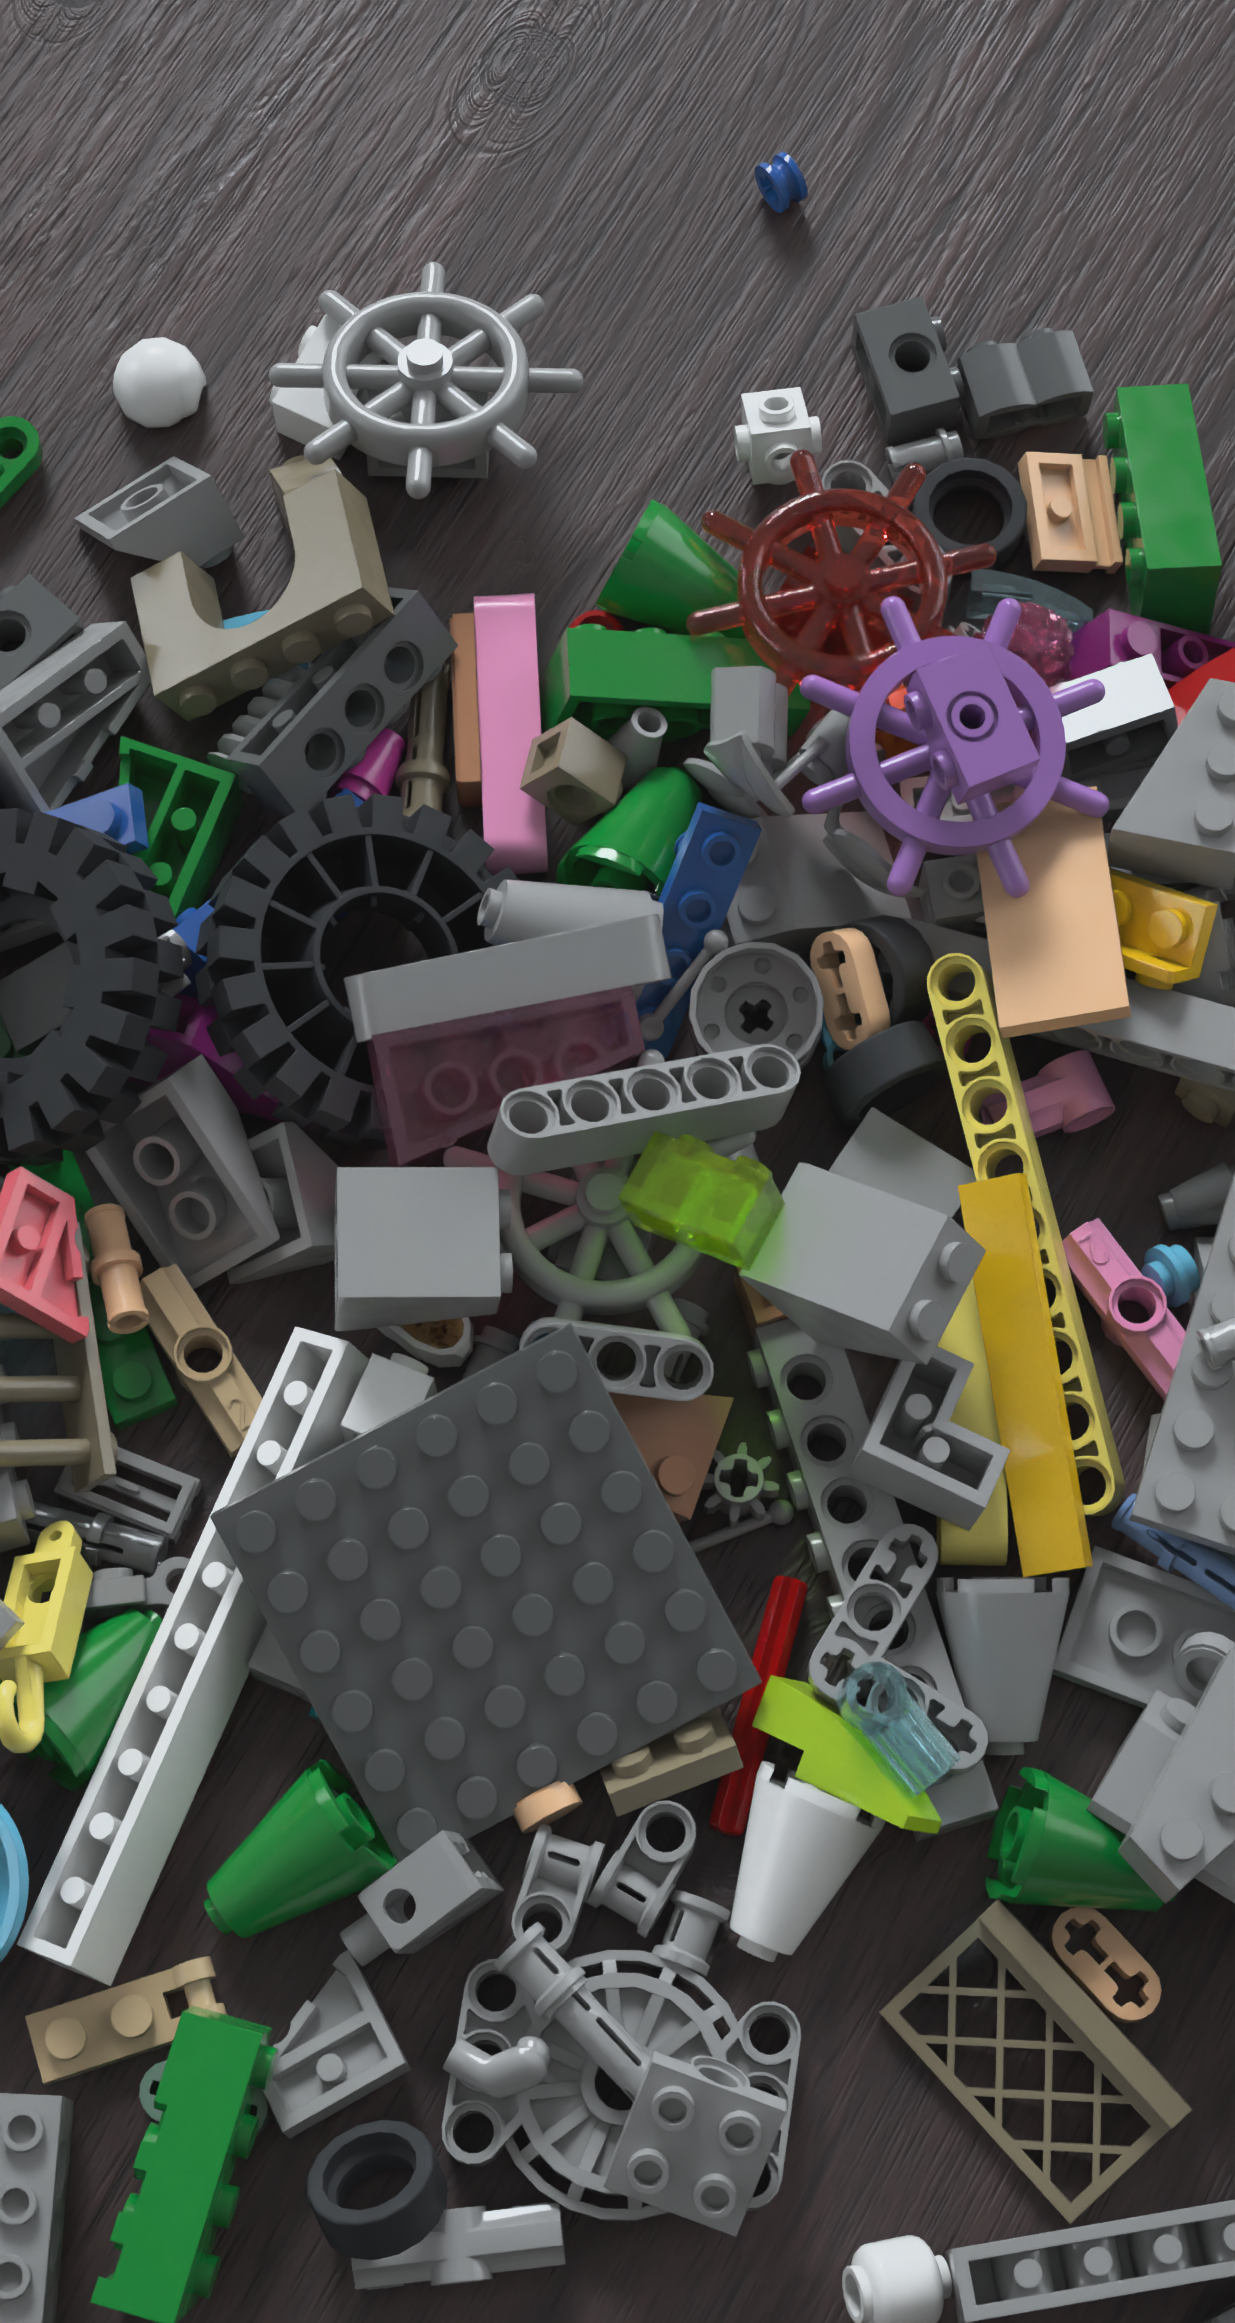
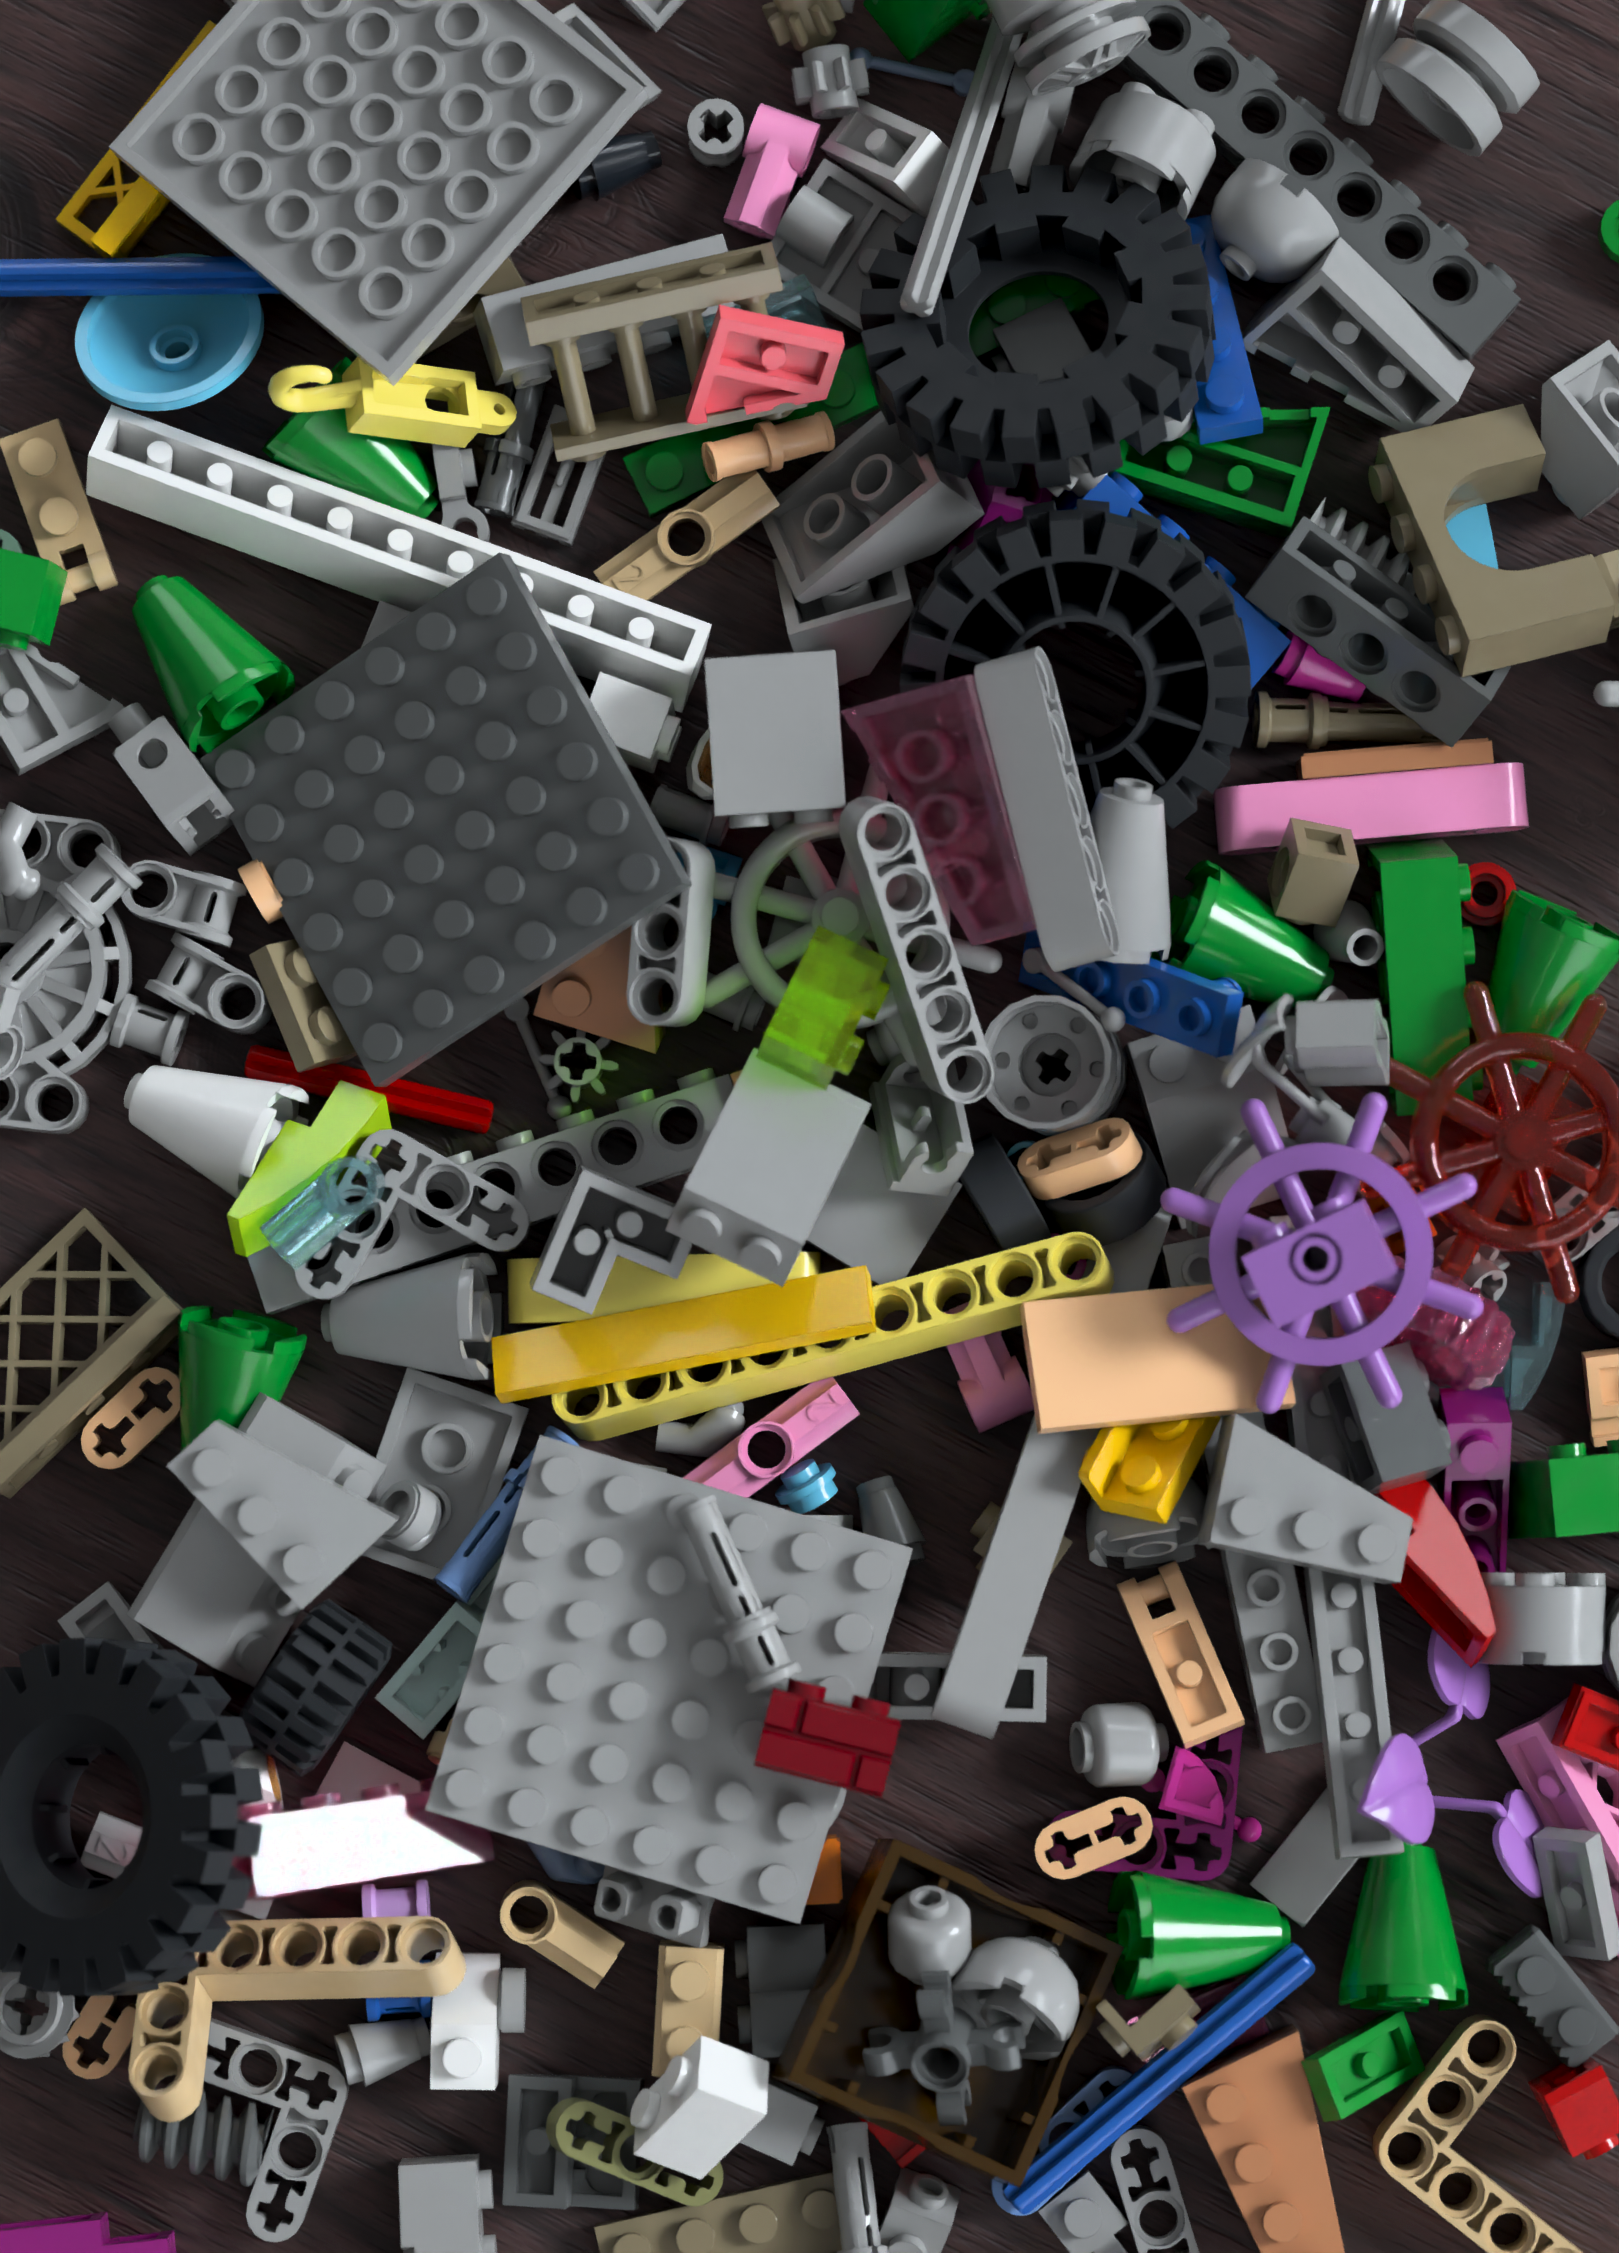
camera: 85 degrees right, 15 degrees up
none -> light grey arm [655,1402,746,1458]
none -> light grey hinge [868,1053,974,1197]

